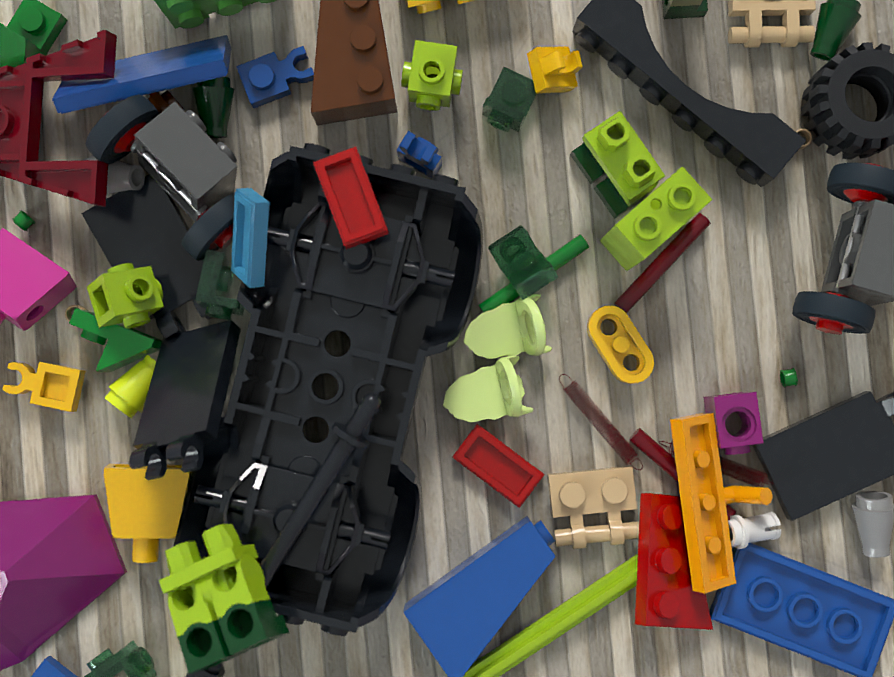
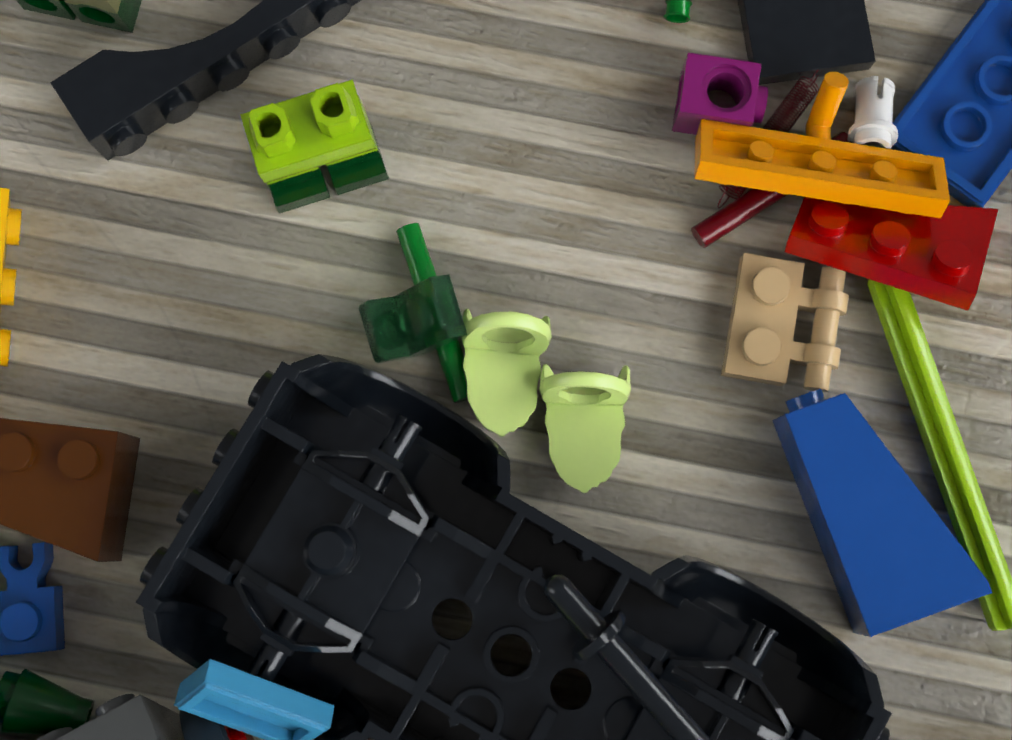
camera: 75 degrees left, 5 degrees down
red tile [313,146,389,249] -> none
blue plate [397,131,442,179] -> none
lime brick [401,40,463,111] -> none
red tile [452,424,545,508] -> none
clear green bracket [482,67,537,132] -> none
yellow tile [527,47,583,94] -> none
dark red piece [559,374,643,470] -> none
yellow plate [587,306,654,384] -> none
lime window [600,166,713,271] -> none
dark red bar [614,213,711,314] -> none

